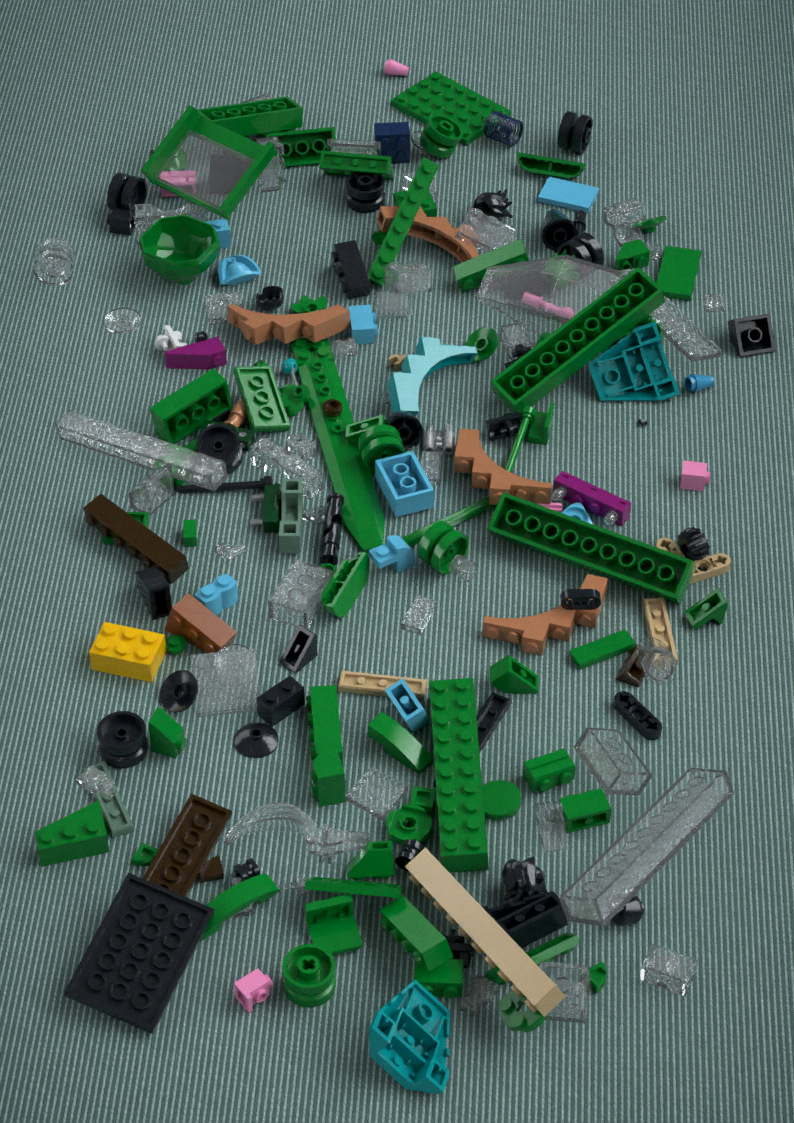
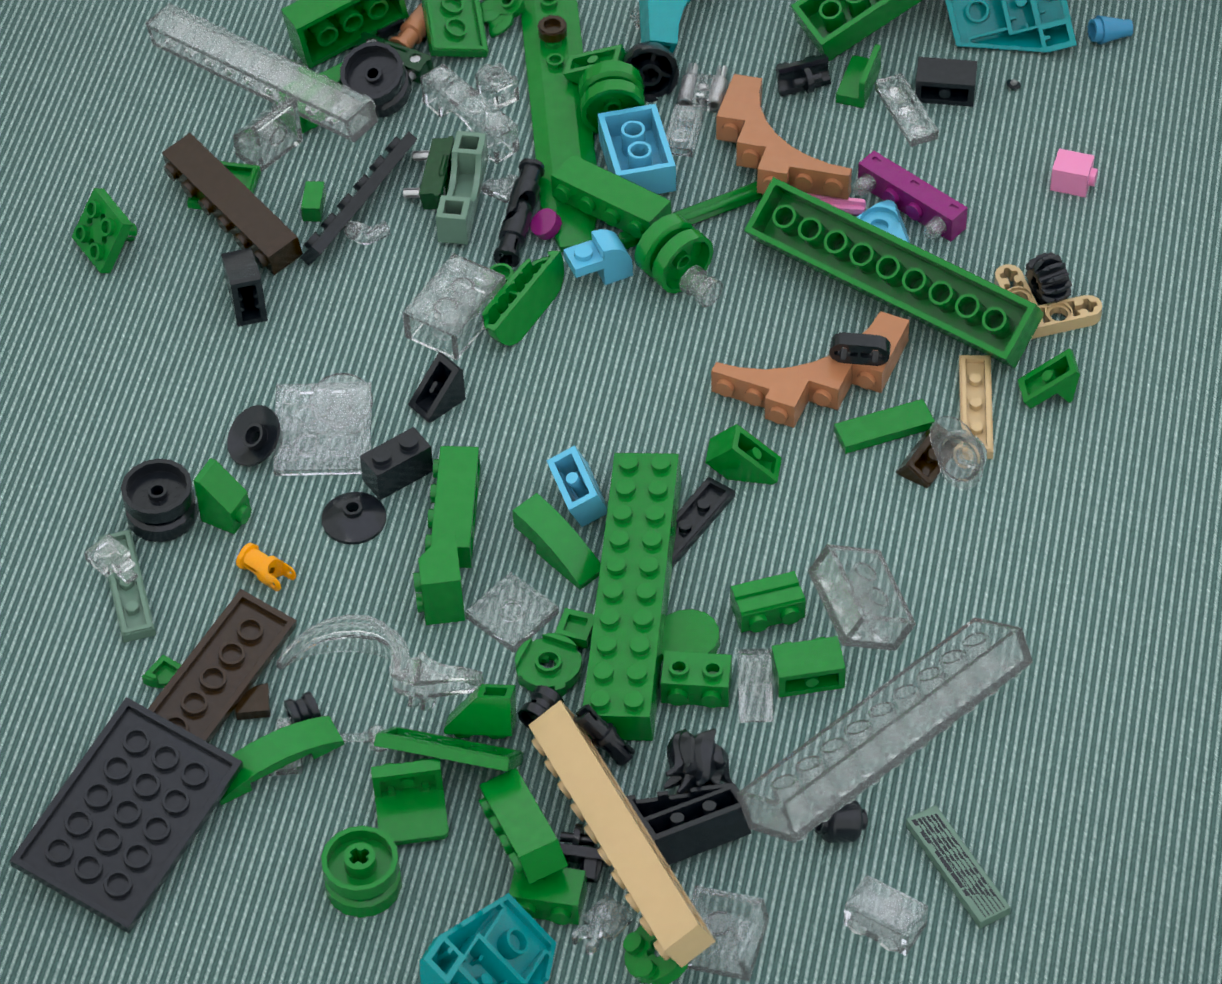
camera: 10 degrees right, 5 degrees up
green wedge [34,800,109,867] -> none
yellow brick [89,622,167,682] -> none
dark orange wedge [164,593,237,658] -> none
green plate [165,635,186,655] -> none
black piece [176,476,273,493] -> none
medium azure brick [195,574,238,615] -> none
bright pink brick [234,968,274,1013] -> none
tan tile [338,671,427,701] -> none
clear plate [401,595,437,635] -> none
green plate [486,933,580,985] -> none
green piece [505,406,537,473] -> none
green tile [582,962,606,994] -> none
black beam [614,691,662,740] -> none
none -> green plate [72,188,137,273]
none -> light orange piece [236,542,296,591]
none -> black plate [300,132,417,266]
none -> magenta tile [530,208,562,240]
none -> green brick [551,154,671,239]
none -> black pin [573,704,635,766]
none -> green brick [661,650,732,708]
none -> clear plate [875,73,939,147]
none -> sand green tile [906,805,1011,929]
none -> black brick [915,57,977,107]

